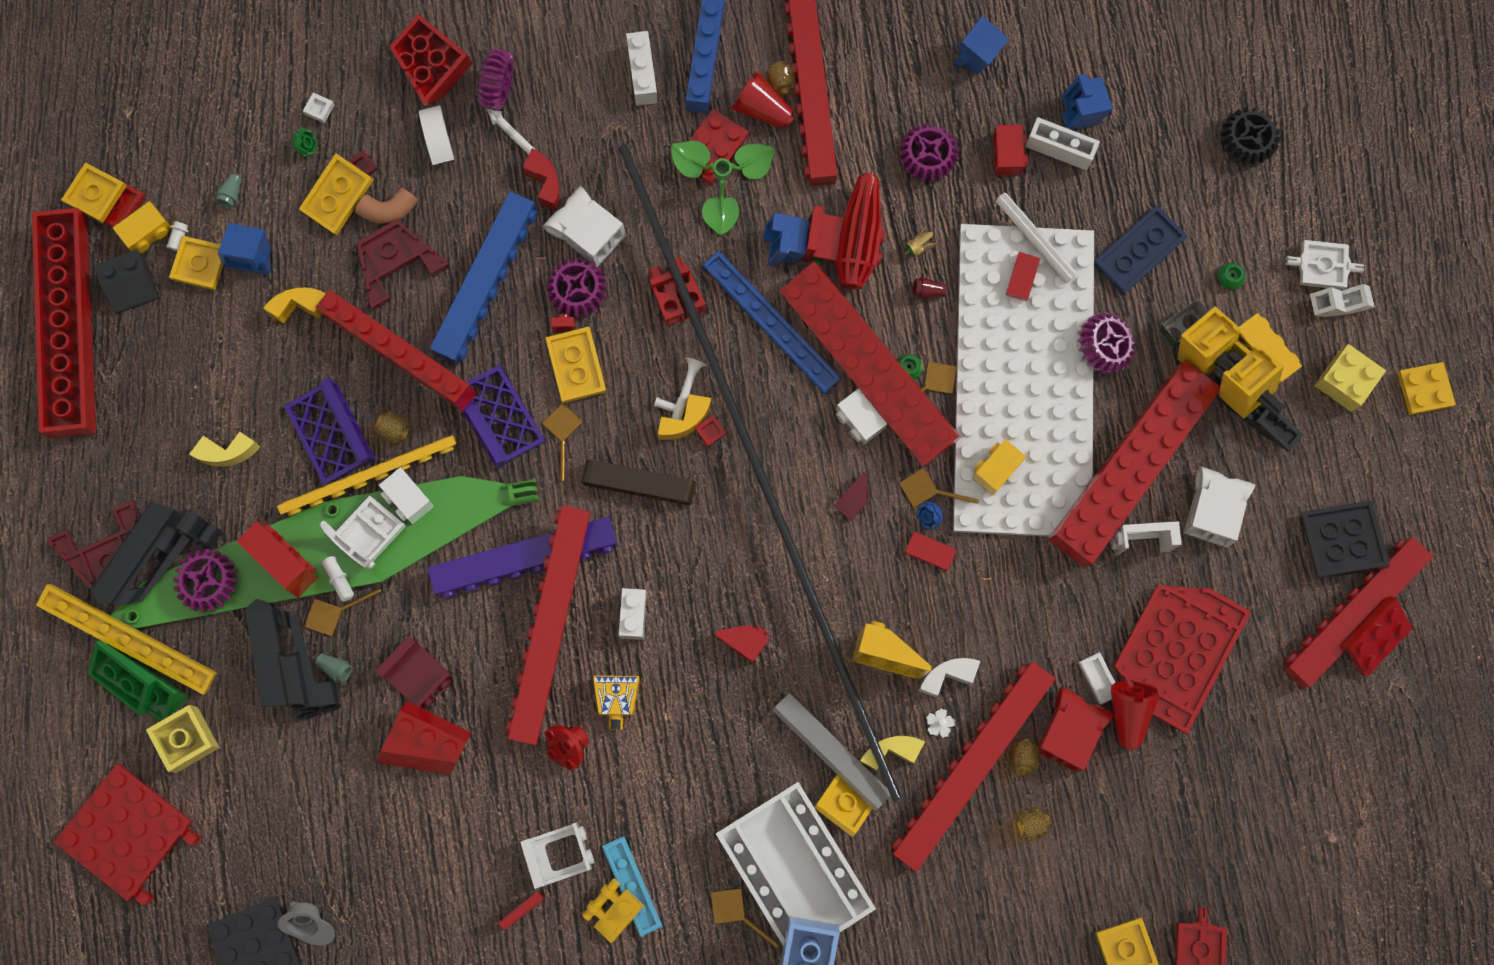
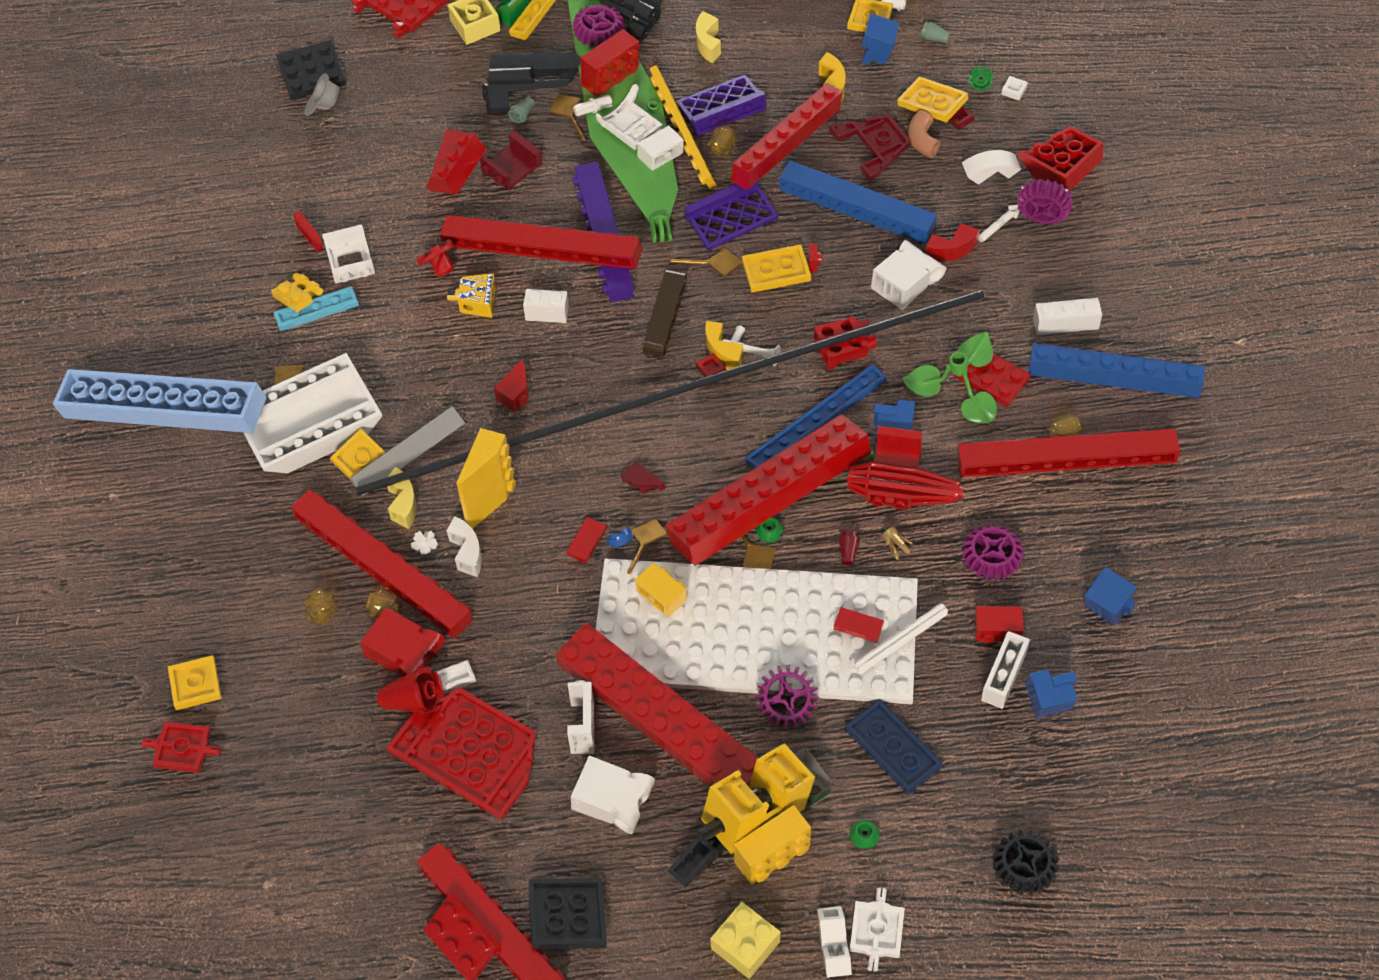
camera: 100 degrees right, 20 degrees down
magenta gear [546,257,607,318] -> none
red cone [731,71,794,129] -> none
white brick [836,389,887,445] -> none

